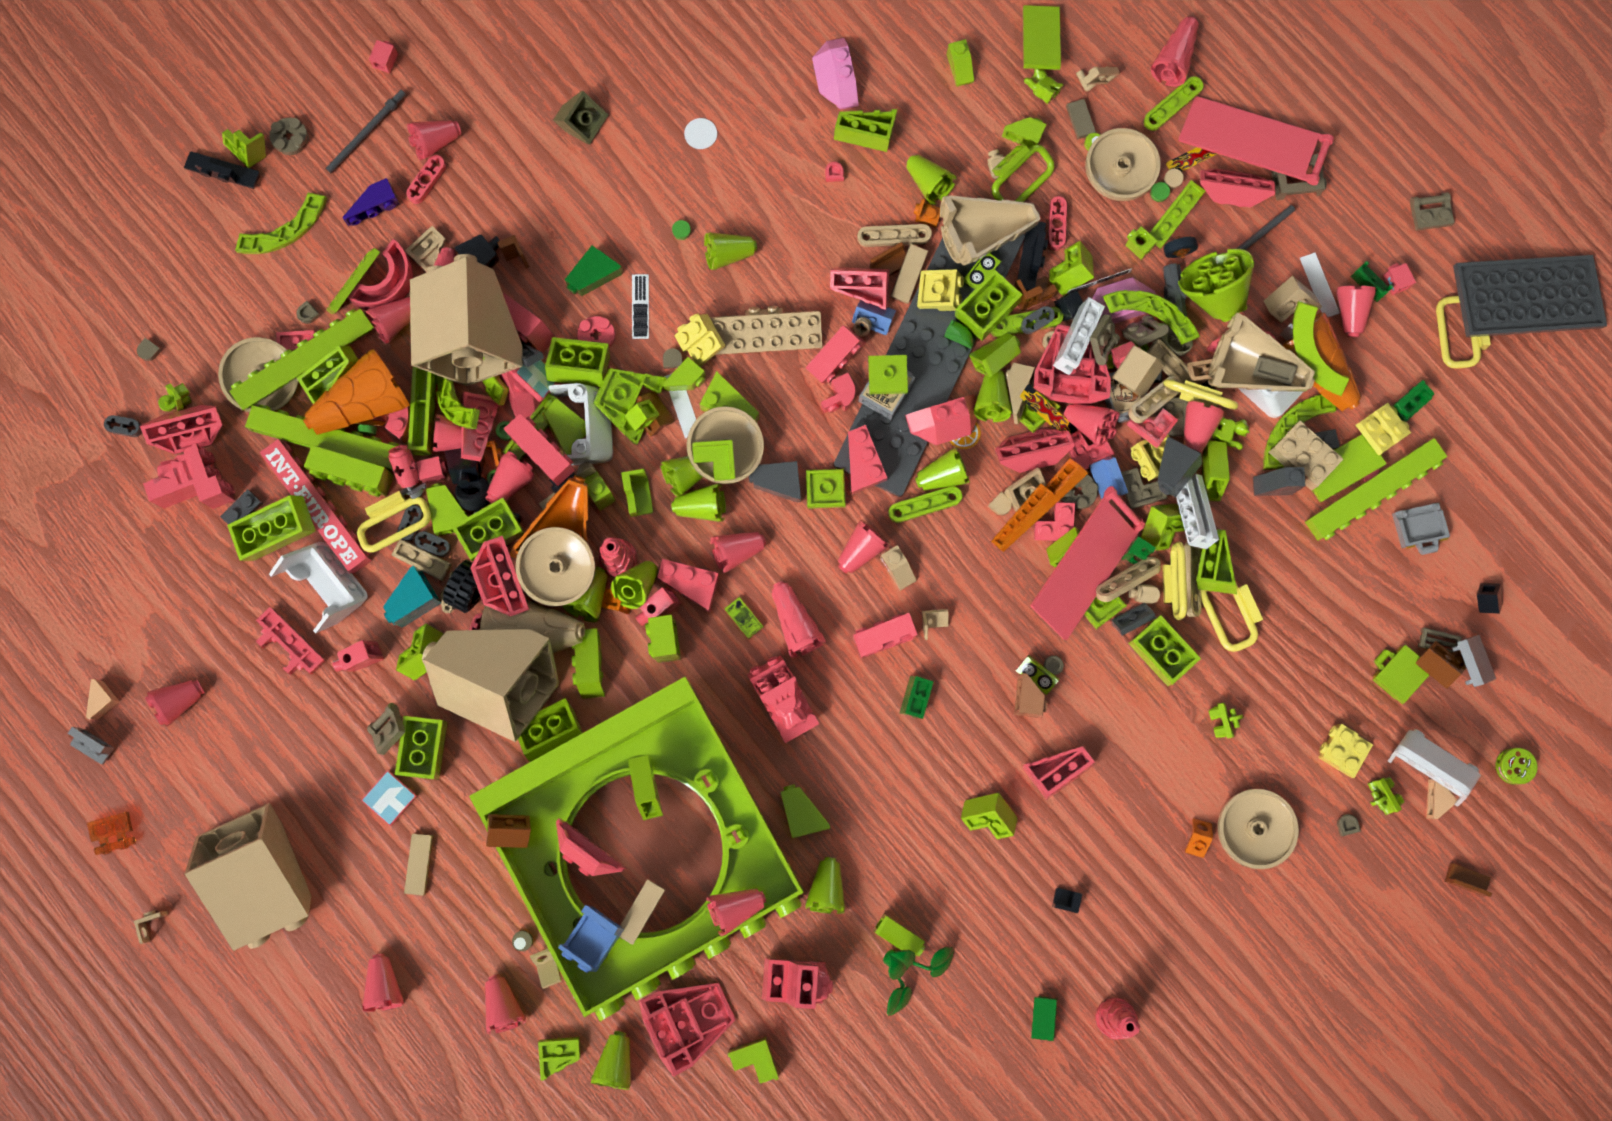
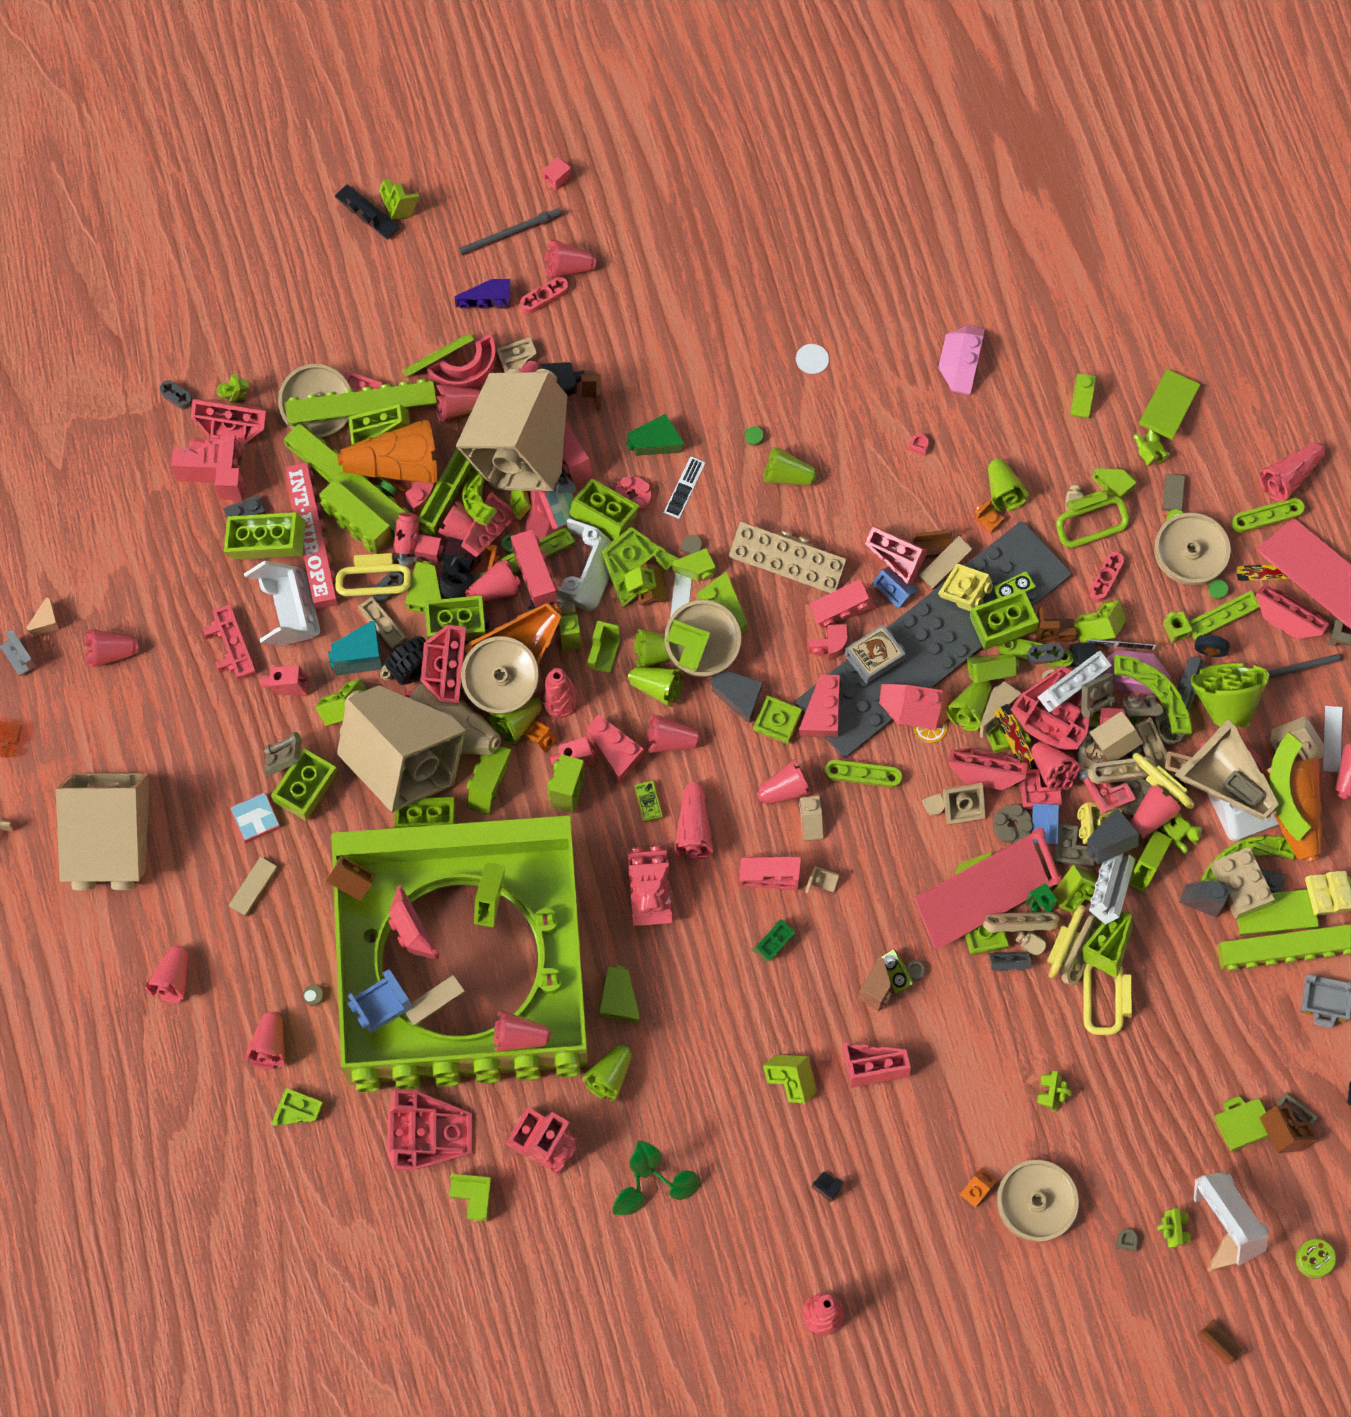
camera: 25 degrees right, 10 degrees down
dark tan tile [137,338,162,361] -> none
lime tile [235,193,327,254] -> none
dark tan plate [270,118,309,155] -> none
dark tan tile [296,301,321,324] -> none
dark grey beam [415,531,451,557] -> none
tan bracket [530,949,562,989] -> none
lime slope [542,398,586,455] -> none
olive slope [553,91,608,145] -> none
lime cone [591,1031,631,1090] -> none
lime cone [611,561,658,609] -> none
light yellow plate [674,313,725,366] -> none
lime wedge [834,109,897,152] -> none
tan bush [853,317,872,336] -> none
tan plate [857,224,932,247] -> none
lime plate [868,355,908,394] -> none
lime slope [873,914,926,957] -> none
lime cone [915,447,970,490] -> none
tan cone [940,195,1040,265] -> none
bright green brick [944,320,973,349] -> none
orange slope [991,458,1088,552] -> none
black bracket [1017,222,1048,291] -> none
green hinge [1031,996,1058,1041] -> none
coral plate [1034,502,1075,541] -> none
tan plate [1076,66,1120,92] -> none
lime brick [1128,615,1201,686] -> none
tan tile [1164,169,1184,189] -> none
light yellow plate [1318,724,1373,778] -> none
light grey piece [1452,635,1496,687] -> none

